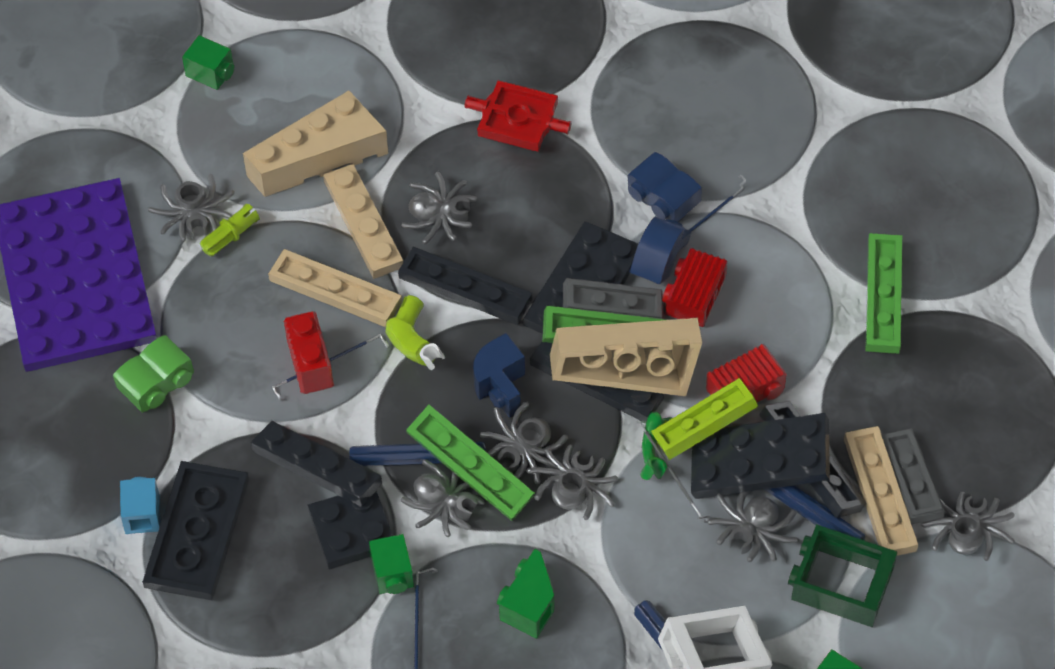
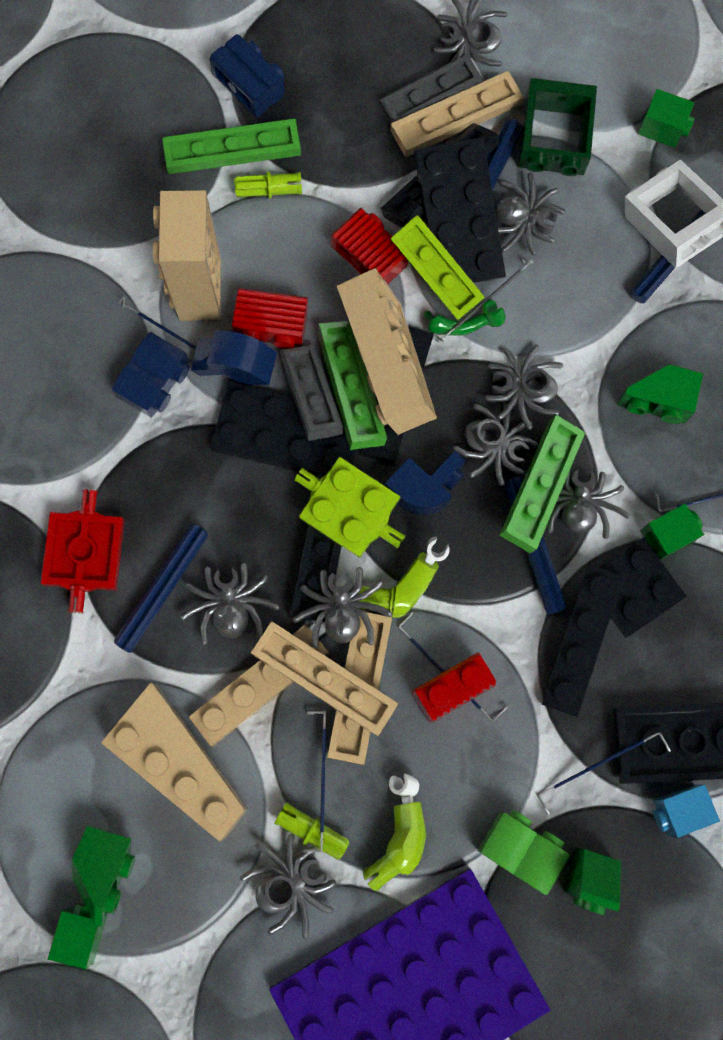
camera: 110 degrees left, 20 degrees up
none -> green slope [72,826,135,927]
none -> dark blue axle [114,524,208,653]
none -> tan brick [153,190,221,321]
none -> dark blue brick [209,34,285,118]
none -> lime axle [234,171,302,199]
none -> tan plate [251,621,399,737]
none -> flat silver animal [293,567,392,648]
none -> lime plate [294,457,406,558]
none -> dark blue piece [303,711,326,852]
none -> lime arm [363,773,427,891]
none -> dark blue piece [538,732,671,814]
none -> green slope [564,847,621,915]

